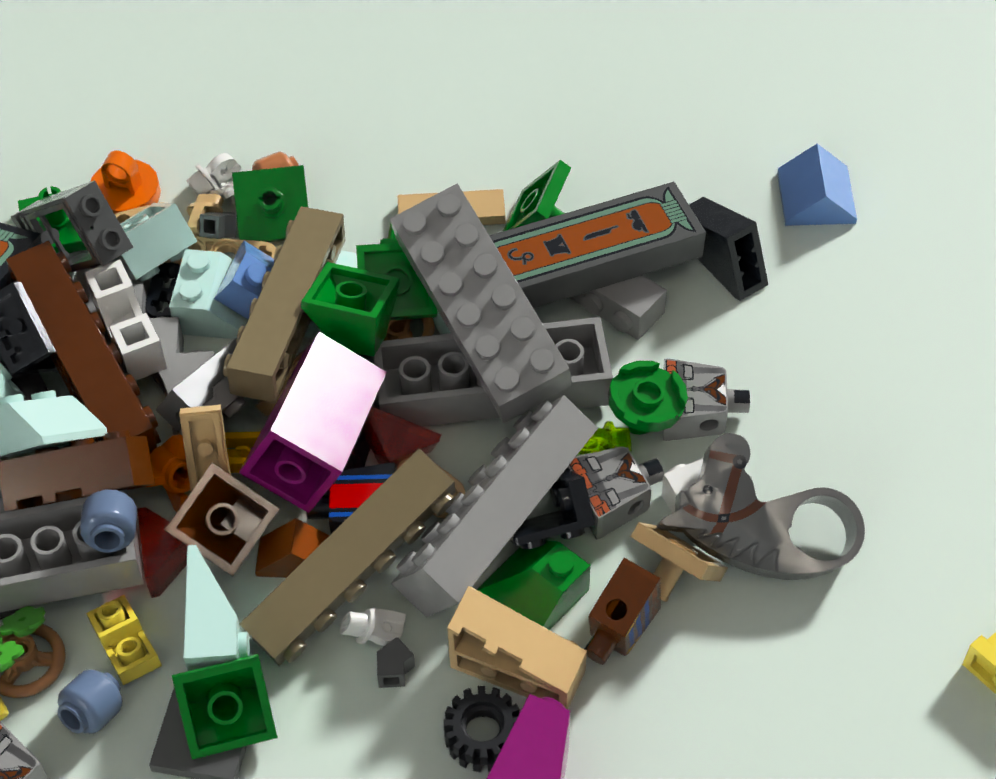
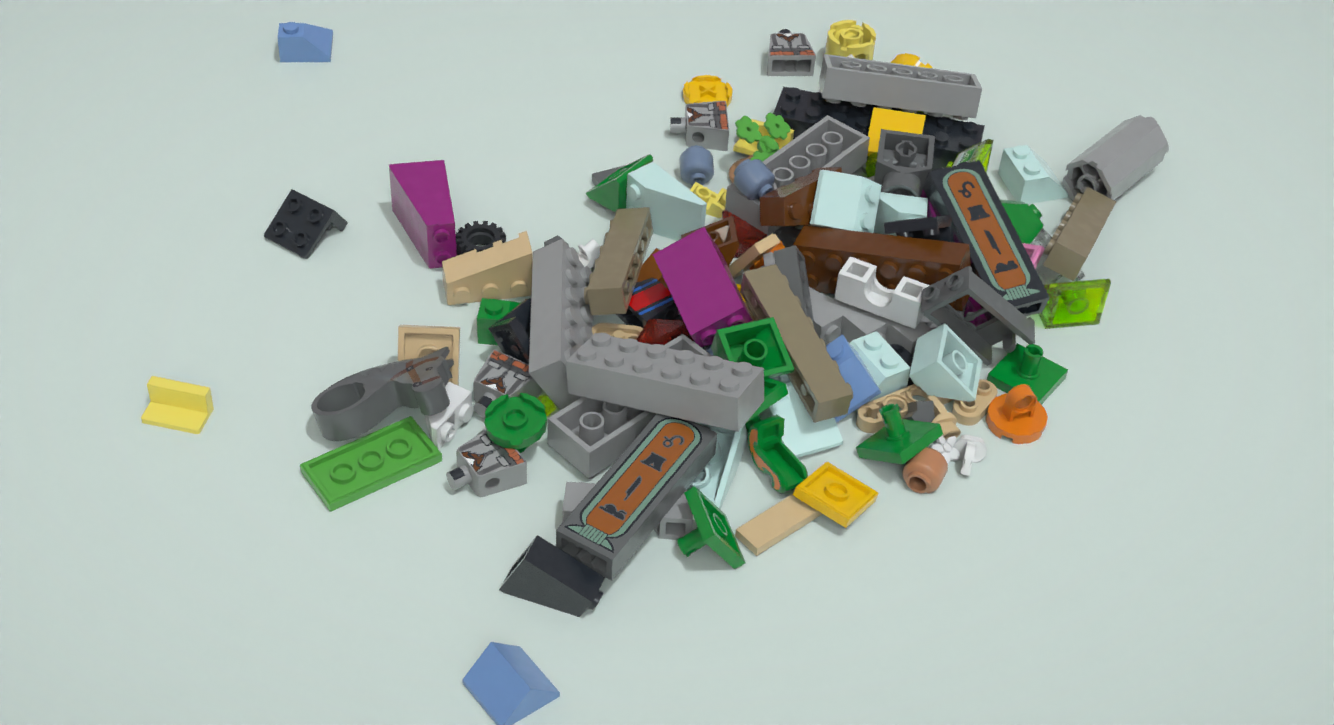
camera: 140 degrees right, 10 degrees down
reddish brown torso [584,557,661,665] -> none
none -> bright green tile [300,416,442,512]
none -> yellow tile [793,461,879,528]

